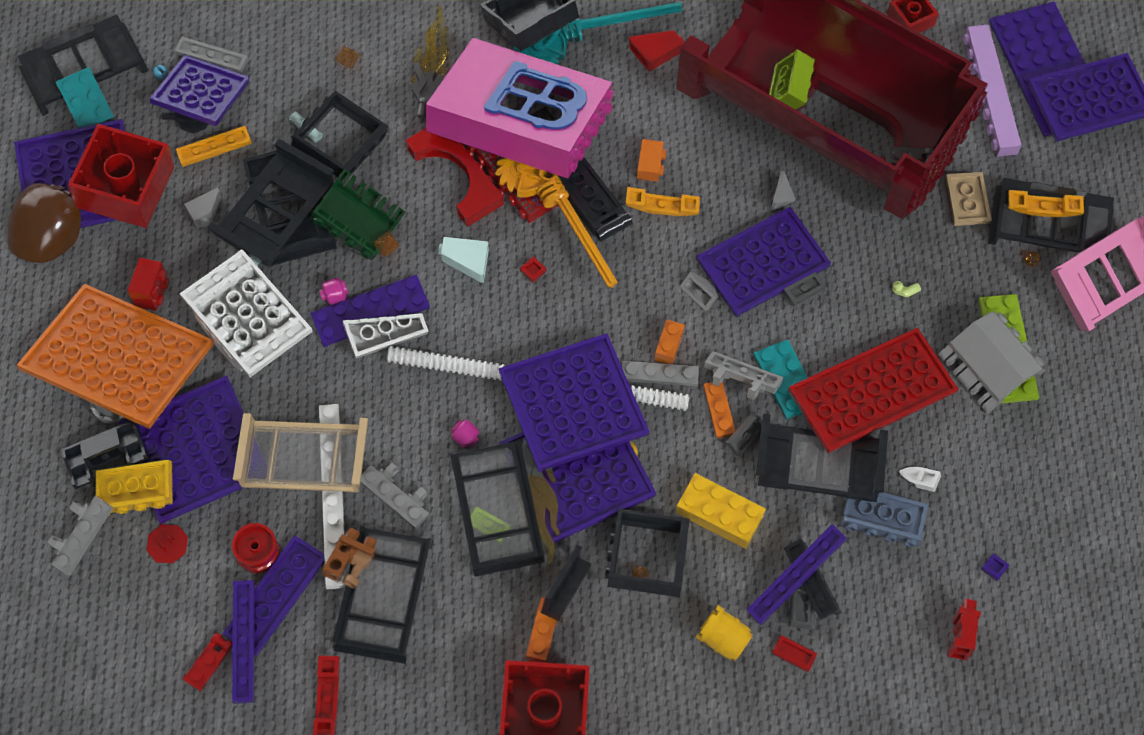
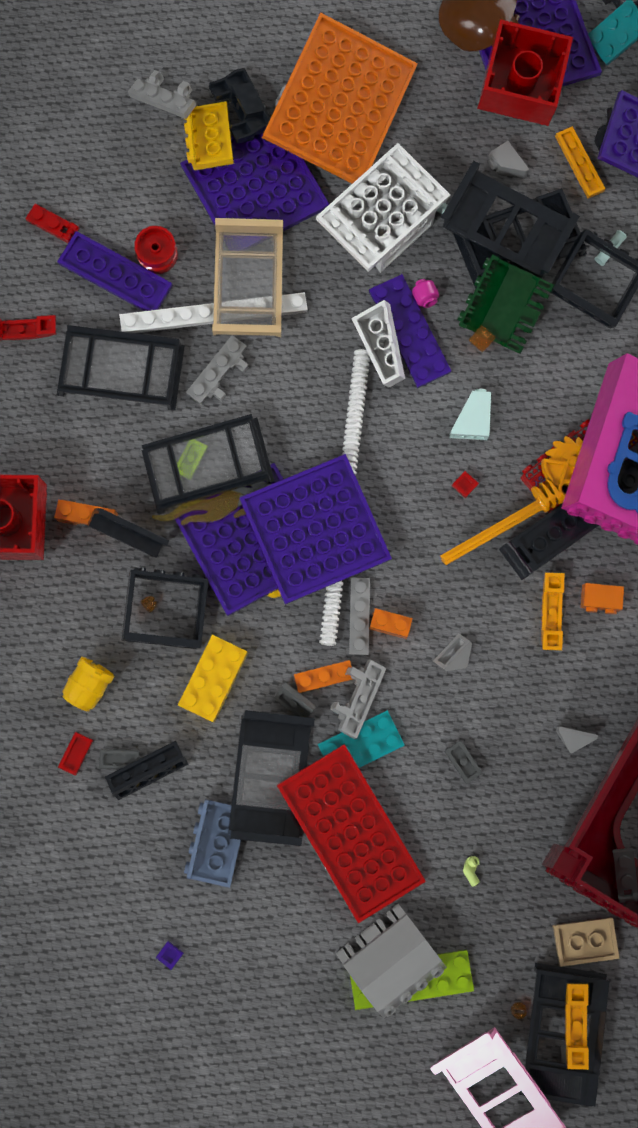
camera: 85 degrees right, 15 degrees up
red brick [127,257,170,311] -> none
red piece [146,524,188,564] -> none
dark purple plate [232,580,255,704] -> none
dark orange hips [322,528,377,589] -> none
red arch [405,127,504,227] -> none
dark pink head [451,420,480,449] -> none
dark purple plate [696,207,831,317] -> none
dark purple plate [746,524,847,625] -> none
white plate [899,467,941,492] -> none
red hips [947,599,981,661] -> none

